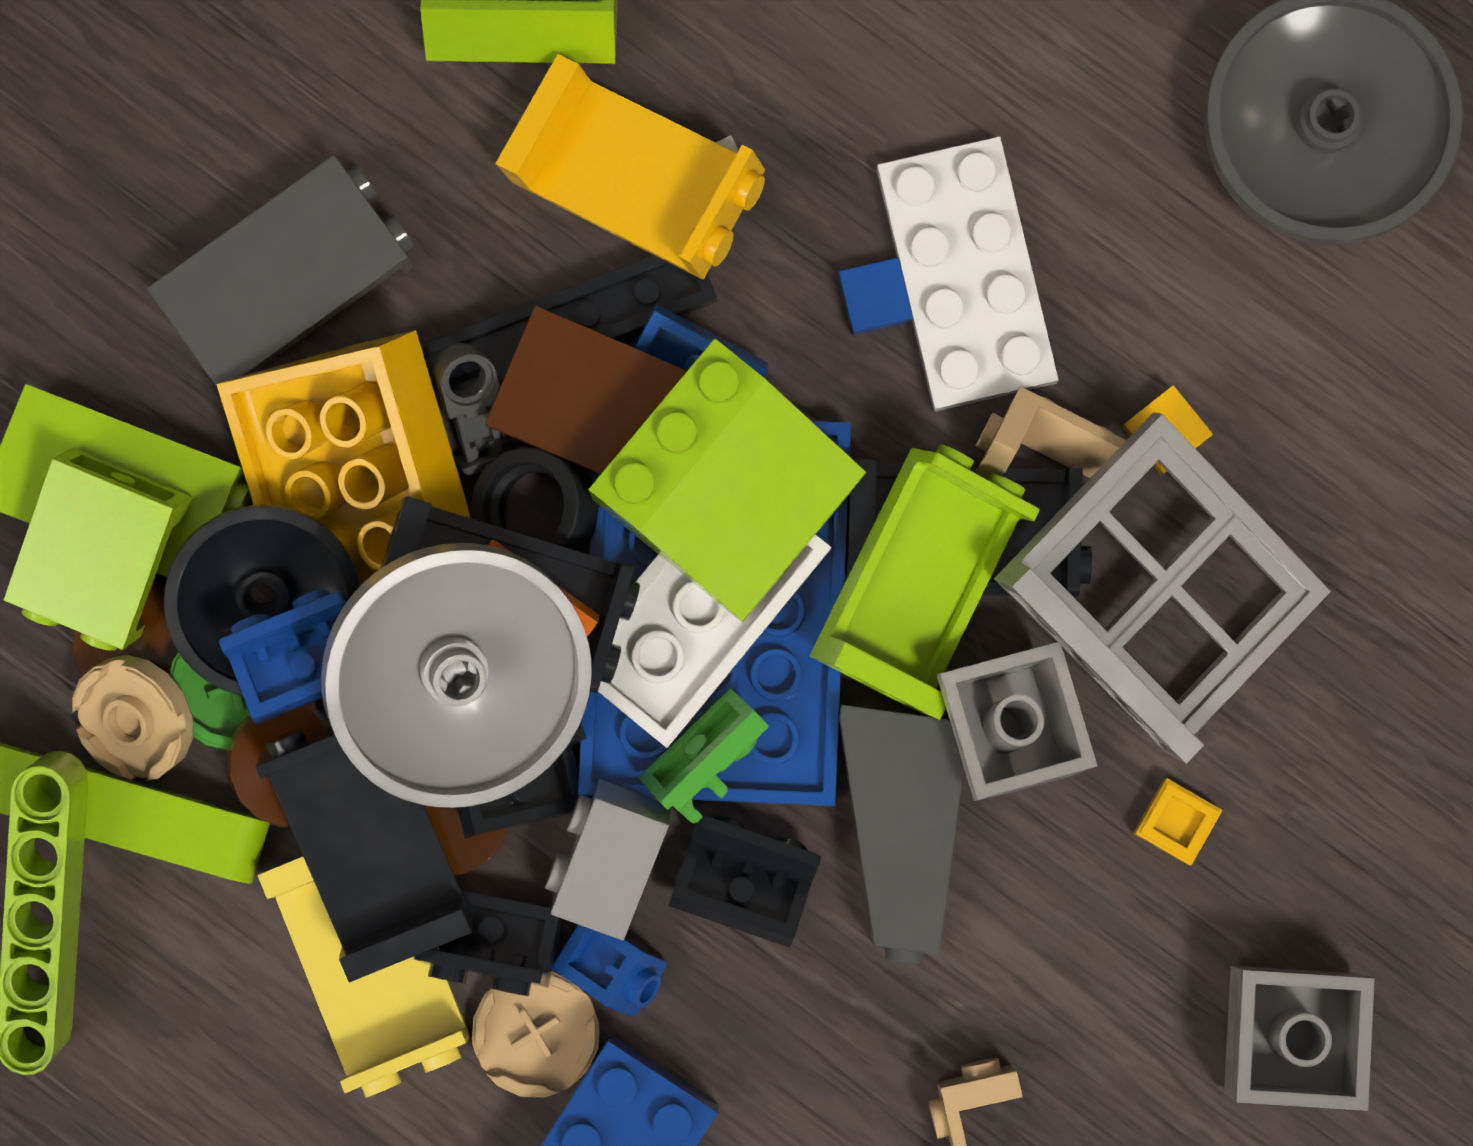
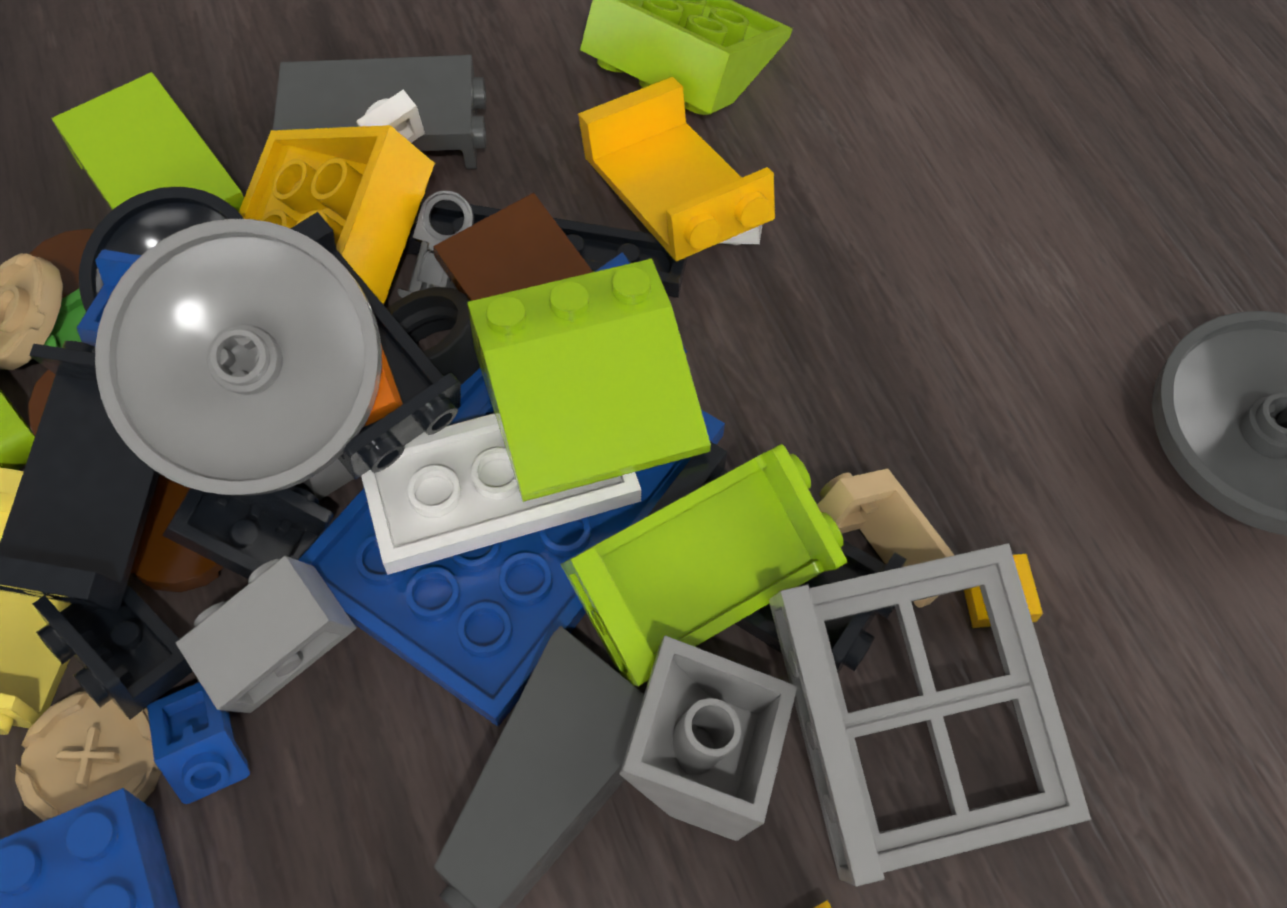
camera: 30 degrees right, 25 degrees down
lime panel [4,448,192,651] -> none
bright green plate [639,688,770,823] -> none
black bracket [668,815,821,948] -> none
blue tile [838,257,914,335] -> none
white plate [876,137,1059,412] -> none
none -> white plate [356,90,425,143]

